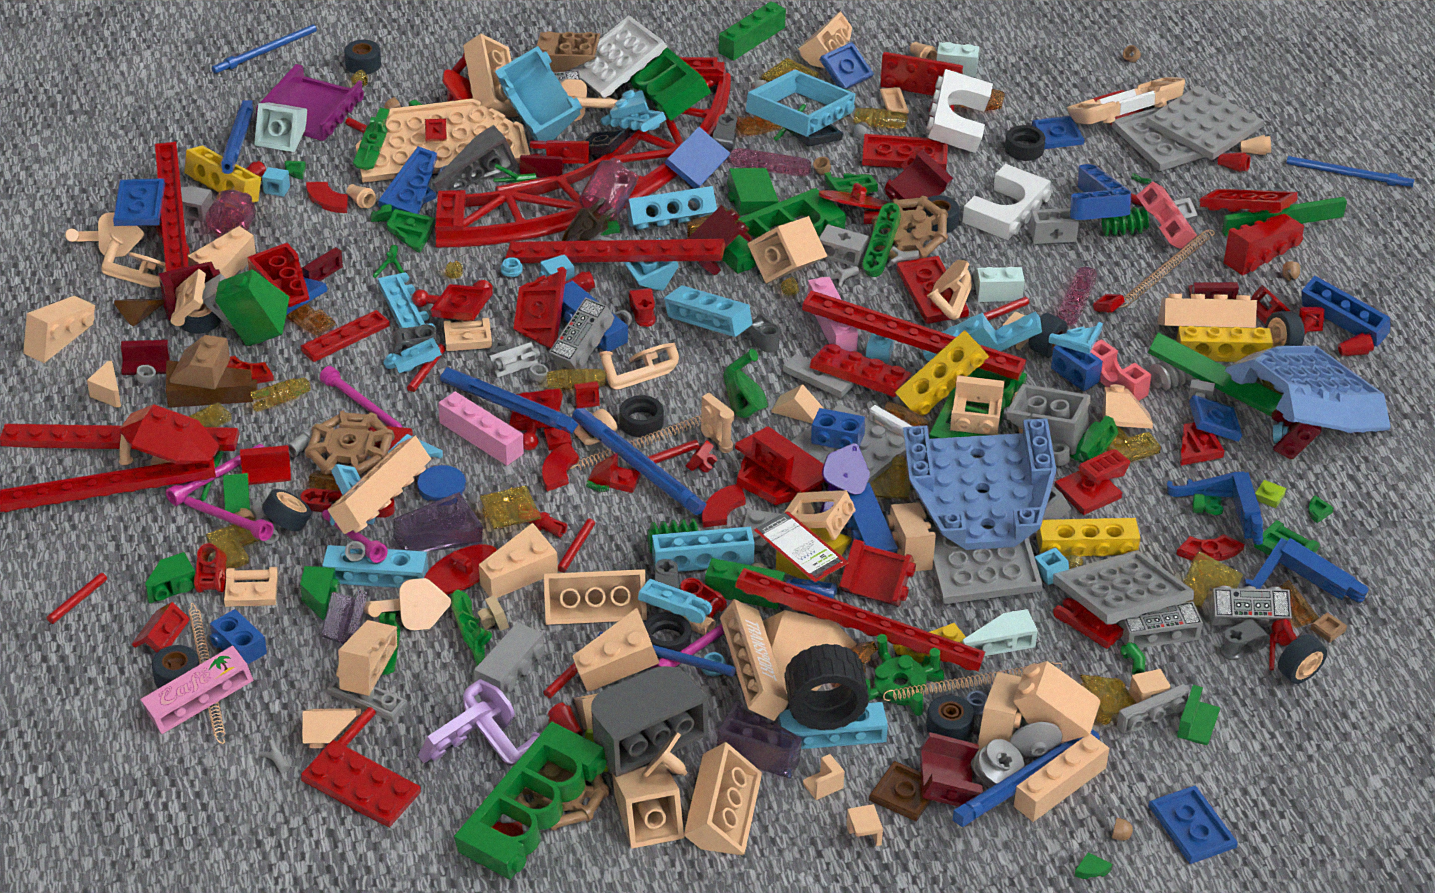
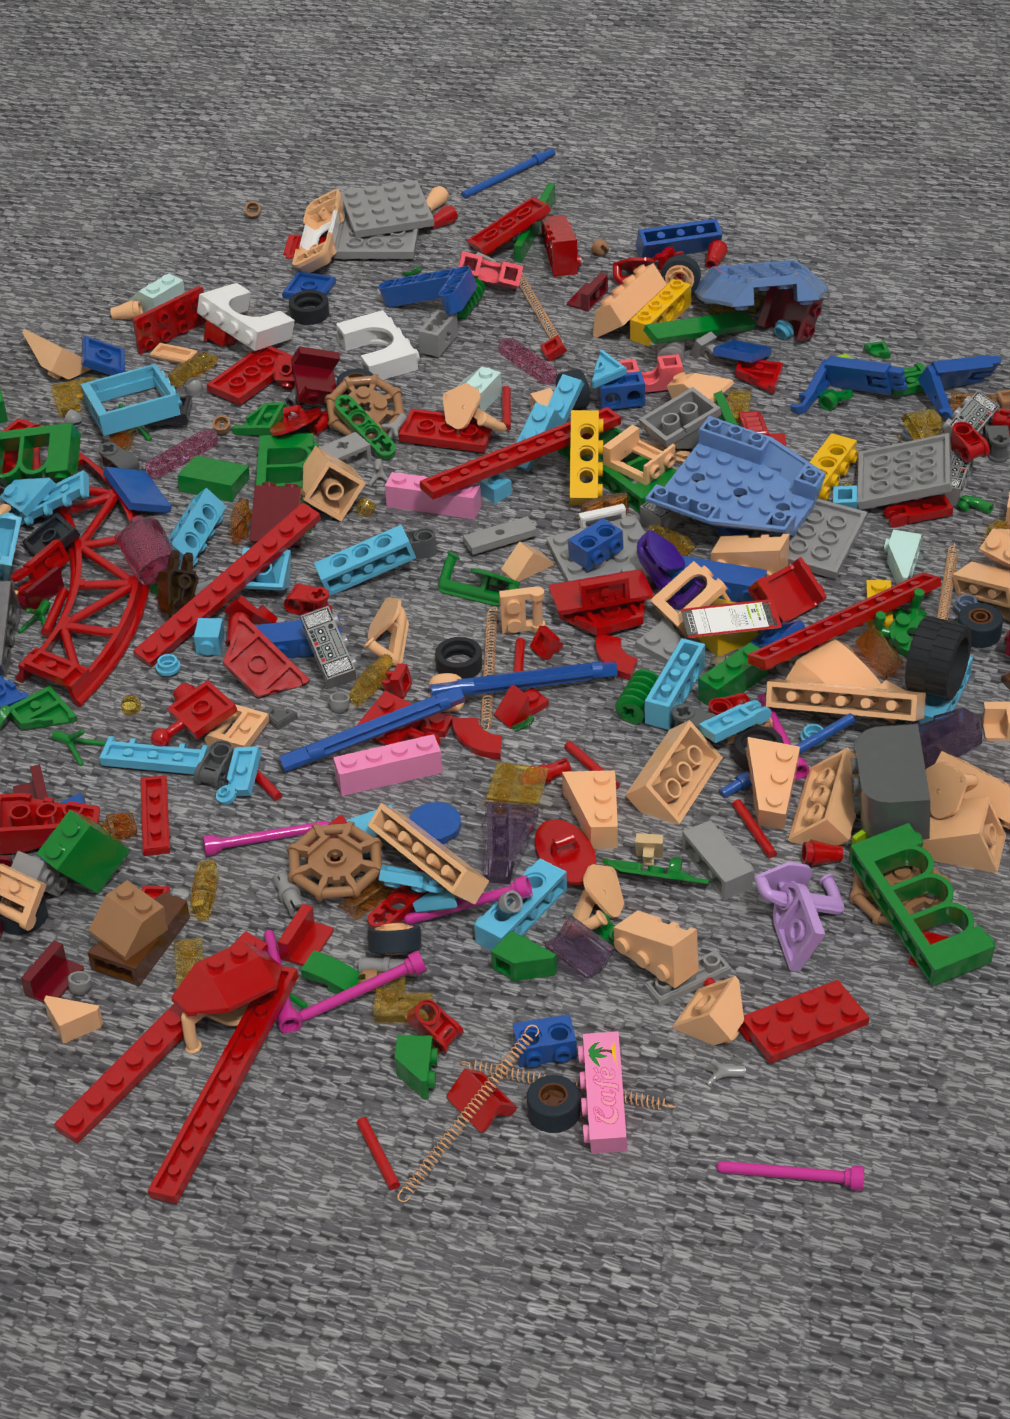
camera: 55 degrees left, 0 degrees up
light nougat plate [224,567,278,607] -> none
light grey hinge [489,342,540,378] -> none
red plate [809,344,911,397] -> none
red tile [1176,534,1245,562] -> none
none -> red slope [224,595,278,624]
none -> light nougat piece [397,1025,539,1202]
none -> dark pink piece [716,1161,865,1191]
none -> red piece [951,421,990,463]

